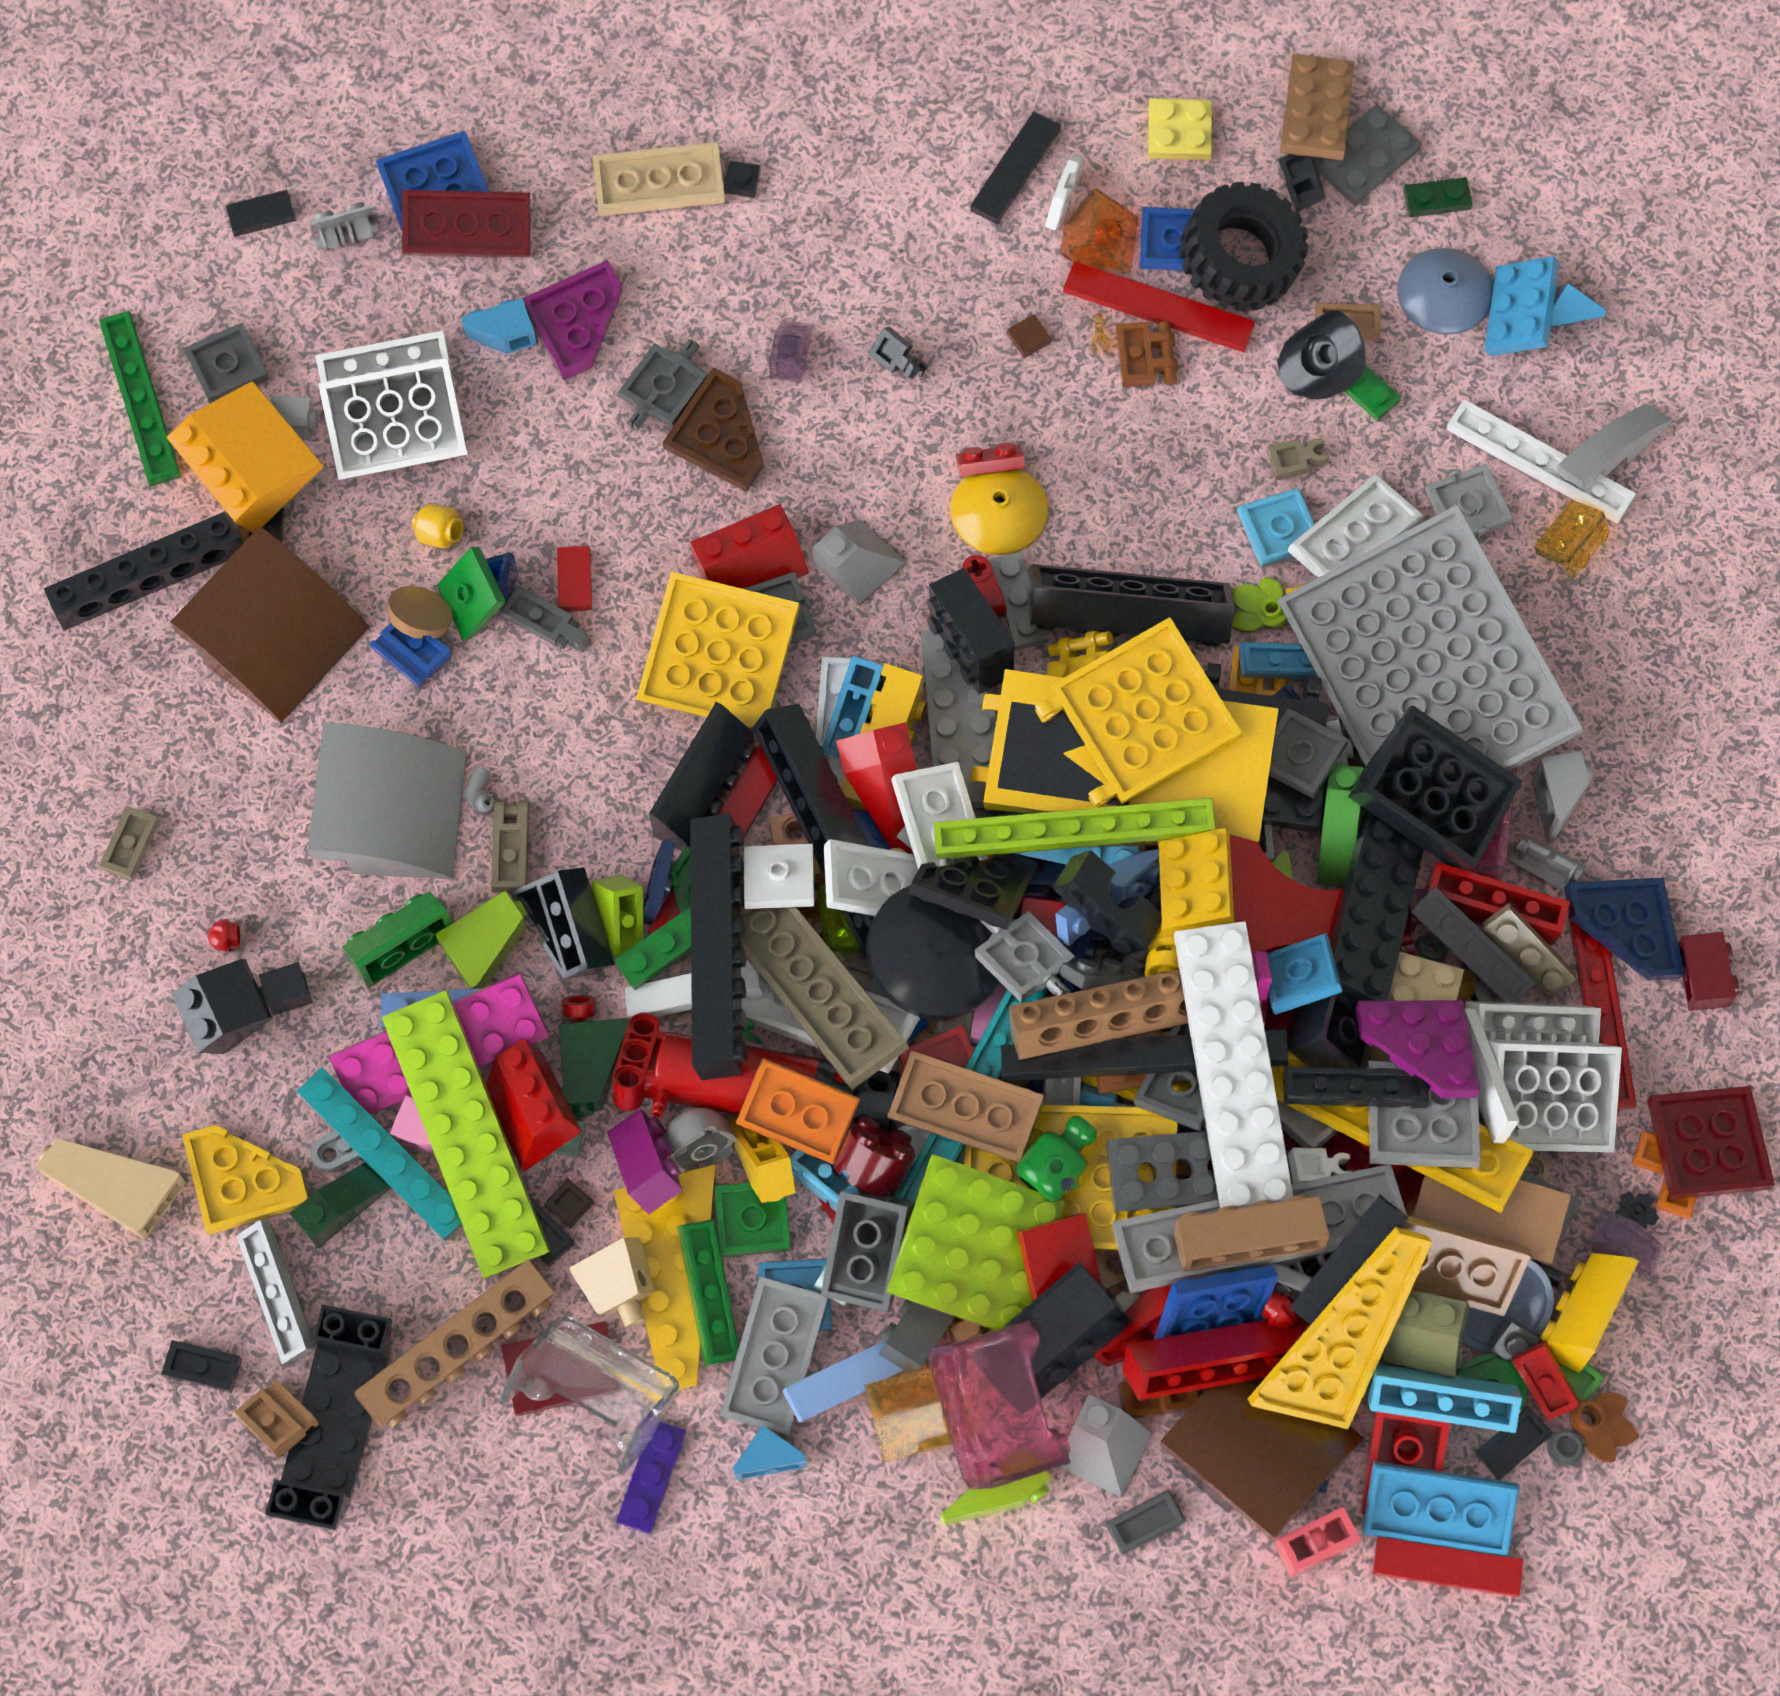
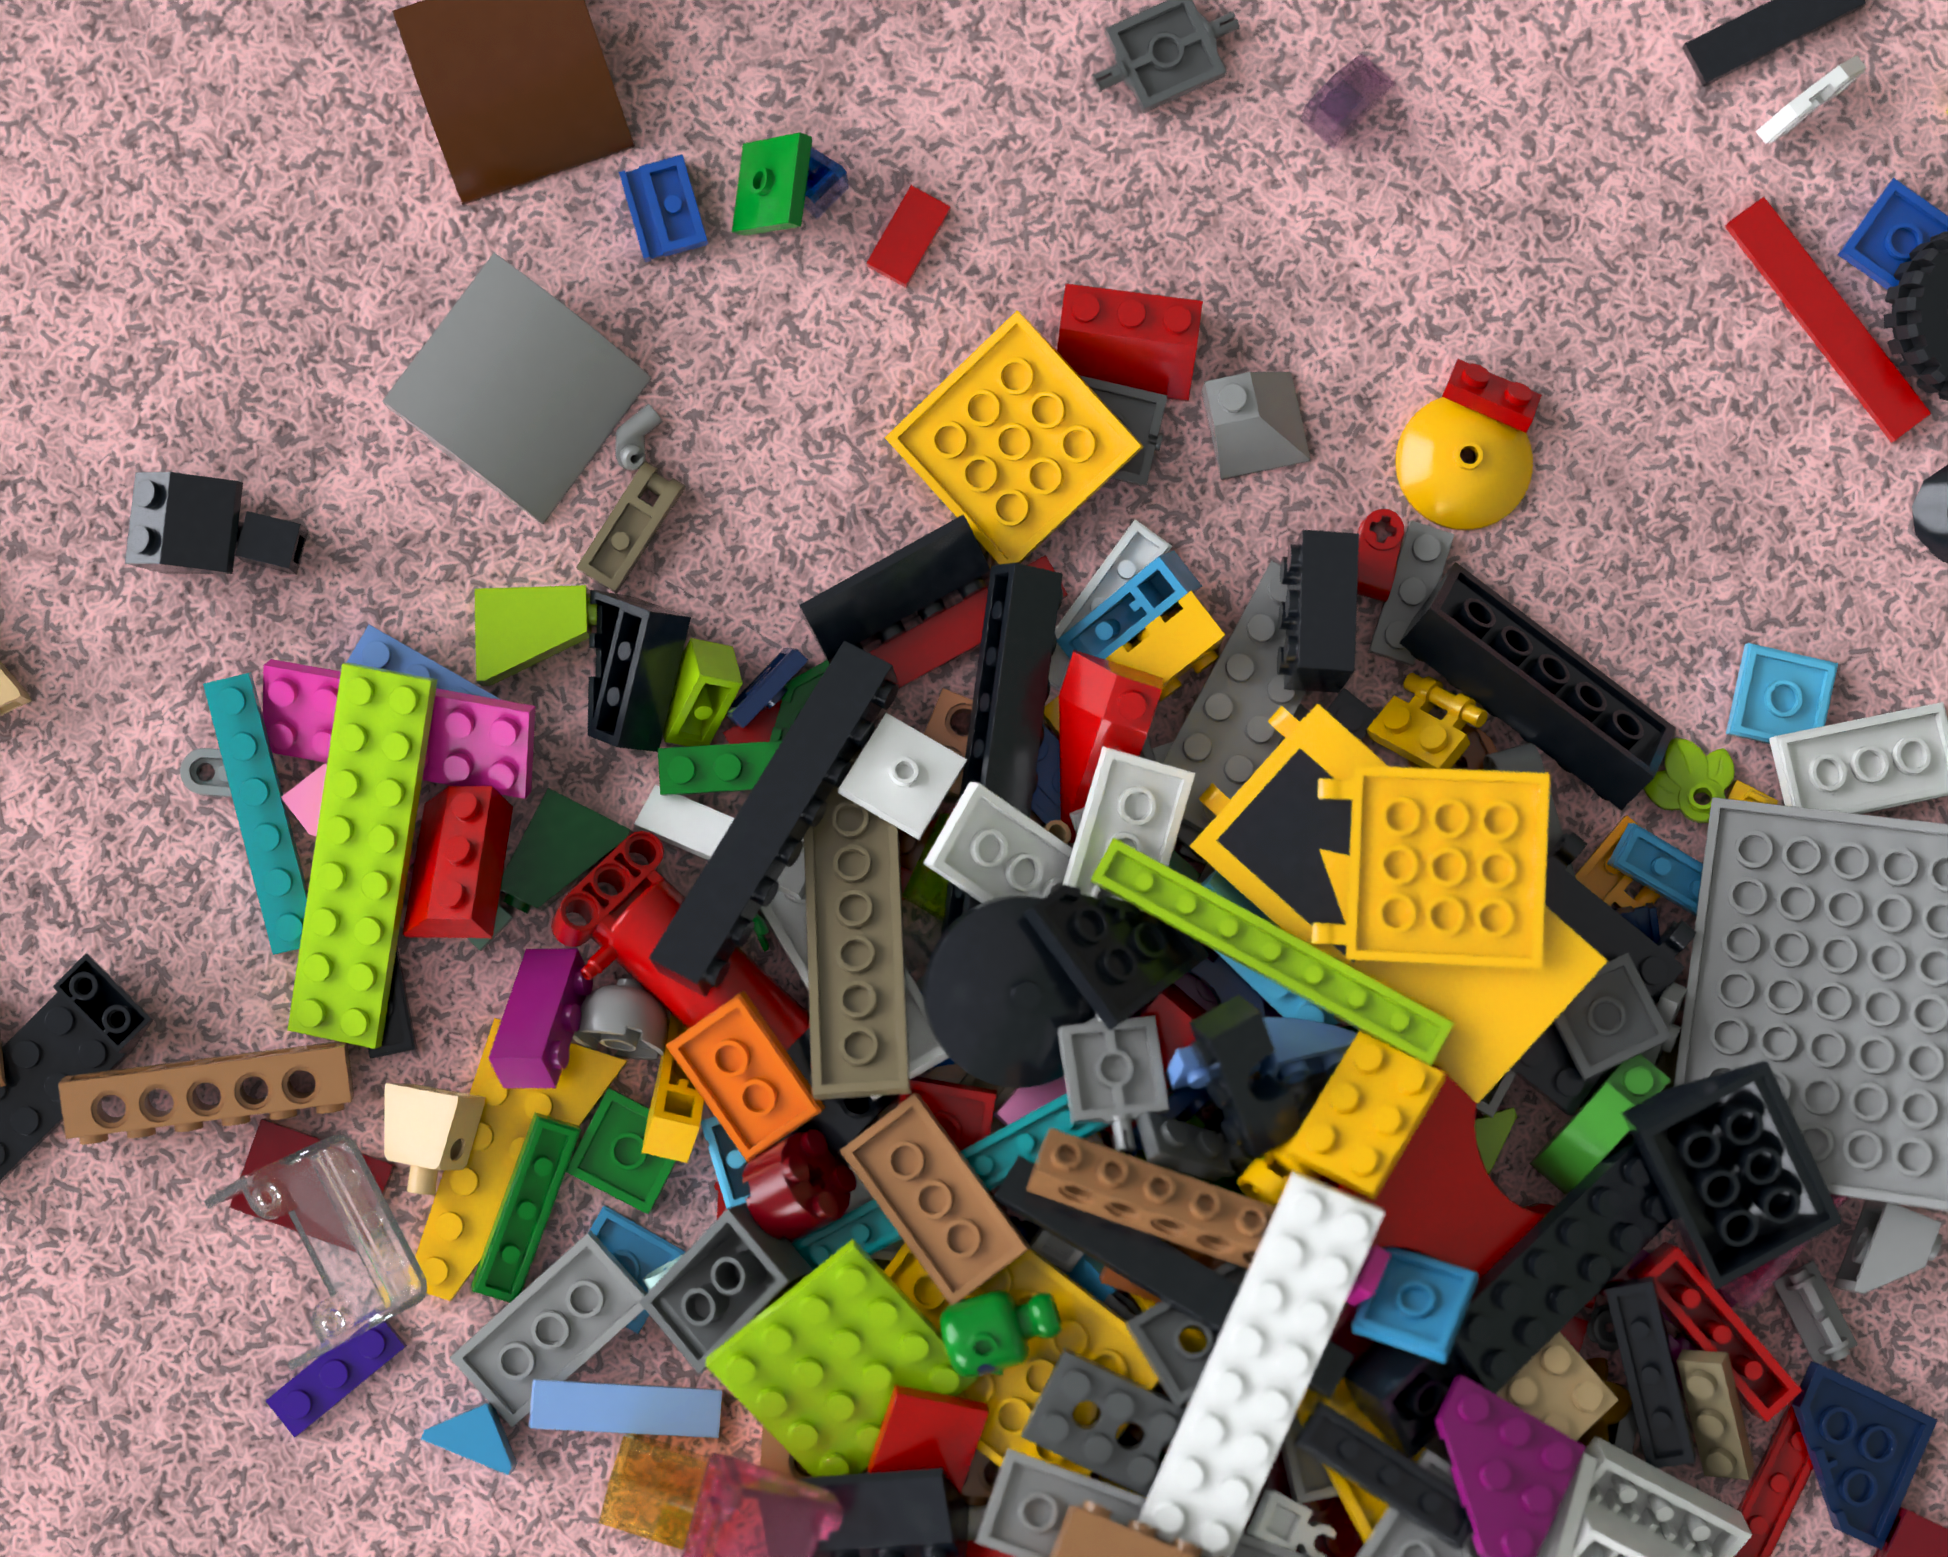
camera: 30 degrees right, 15 degrees up
dark tan plate [99,806,160,881] -> none
yellow plate [182,1125,309,1236] -> none
red plate [207,919,240,953] -> none
plate [236,1220,316,1364] -> none
dark green slope [290,1162,391,1249] -> none
green slope [342,891,452,989] -> none
medium nougat tile [386,586,453,639] -> none
yellow head [412,503,464,549] -> none
dark grey hinge [500,586,590,653] -> none
dark brown tile [544,1178,594,1228] -> none
red tile [562,995,597,1023] -> none
reddish brown plate [663,367,764,492] -> none
plate [868,326,928,379] -> none
dark grey brick [879,1300,955,1378] -> none
reddish brown tile [1007,314,1051,358] -> none
clear orange slope [1060,188,1139,273] -> none
clear yellow hand [1090,313,1110,354] -> none
dark orange plate [1116,321,1179,387] -> none
dark tan plate [1267,438,1329,481] -> none

